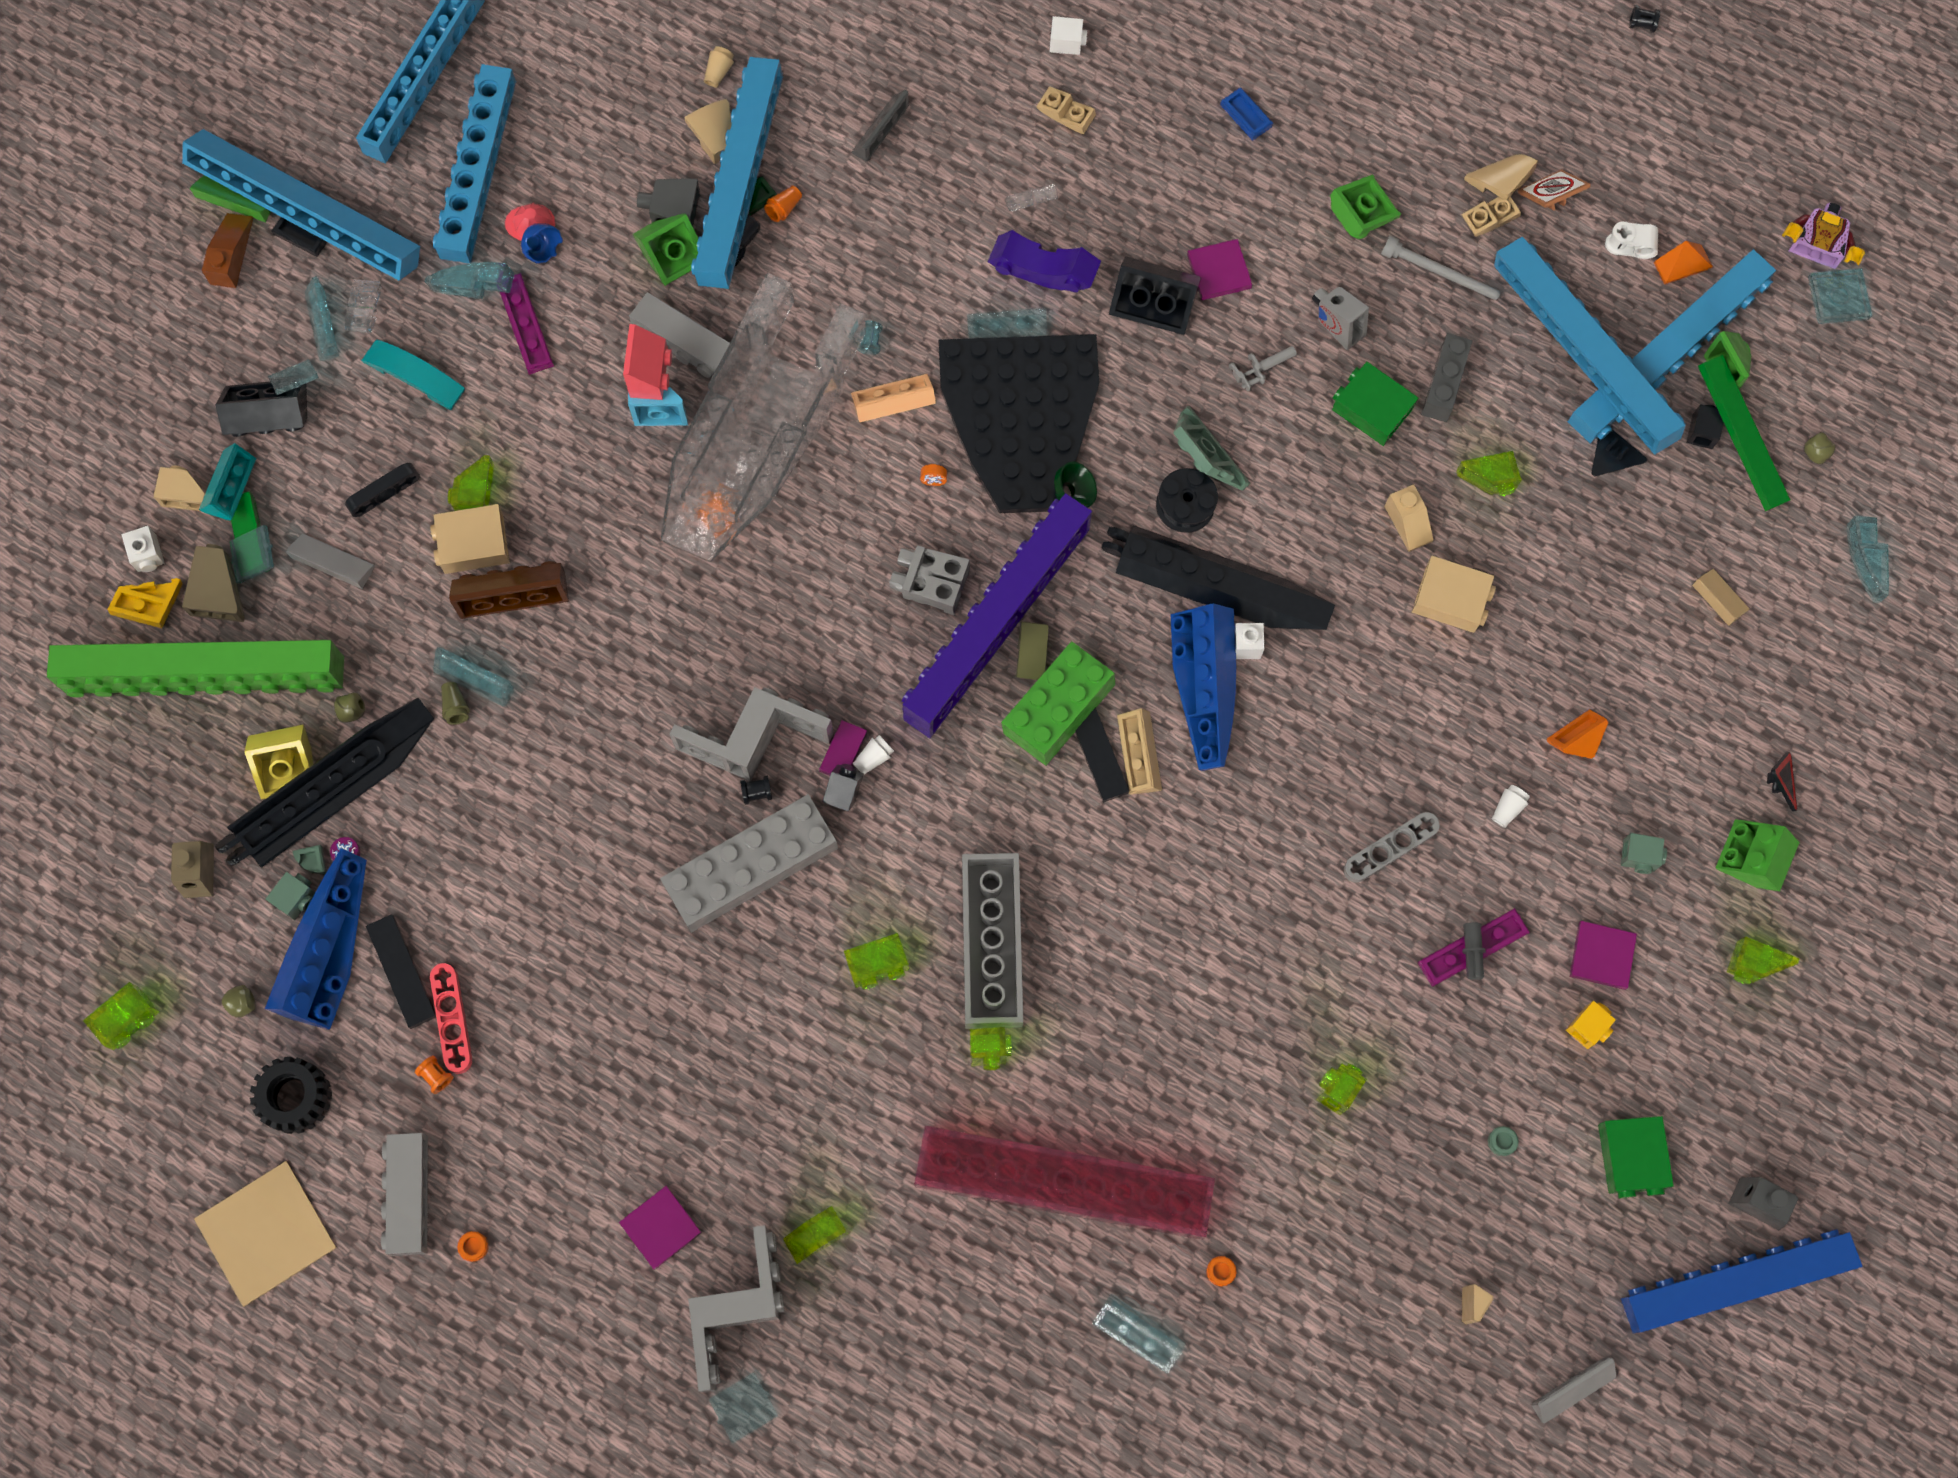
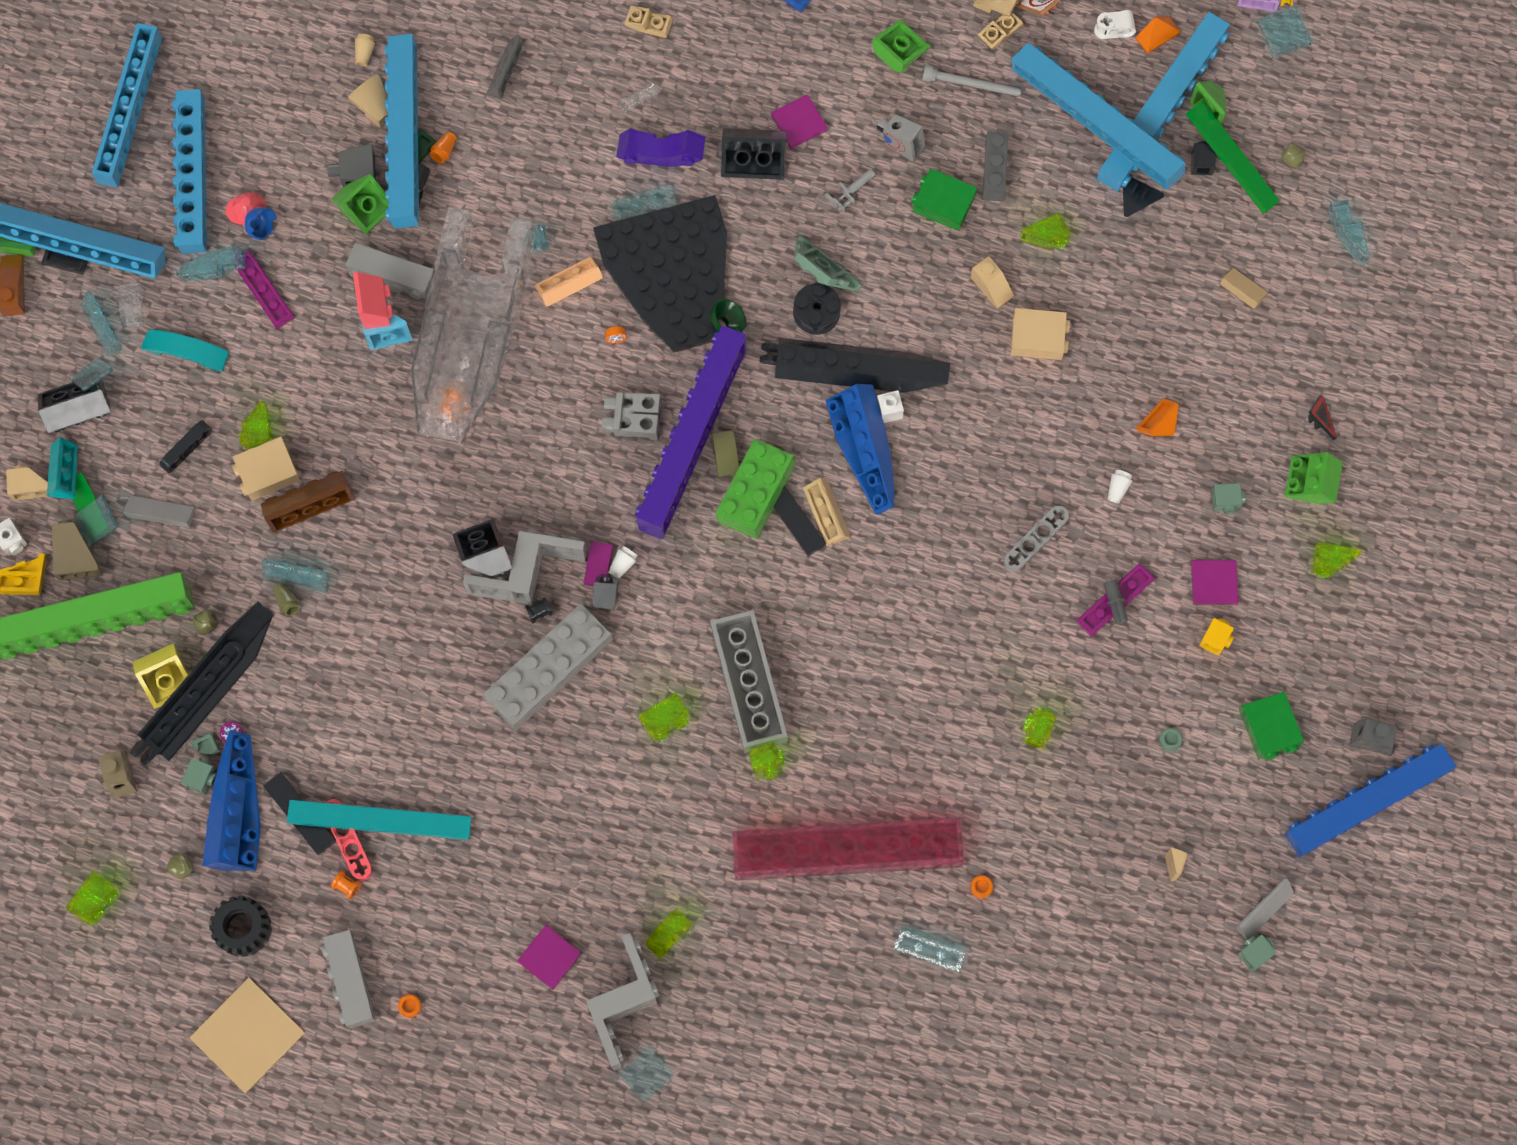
camera: 10 degrees left, 0 degrees up
none -> teal tile [287,800,471,840]
none -> black slope [452,519,512,576]
none -> sand green brick [1237,935,1277,972]

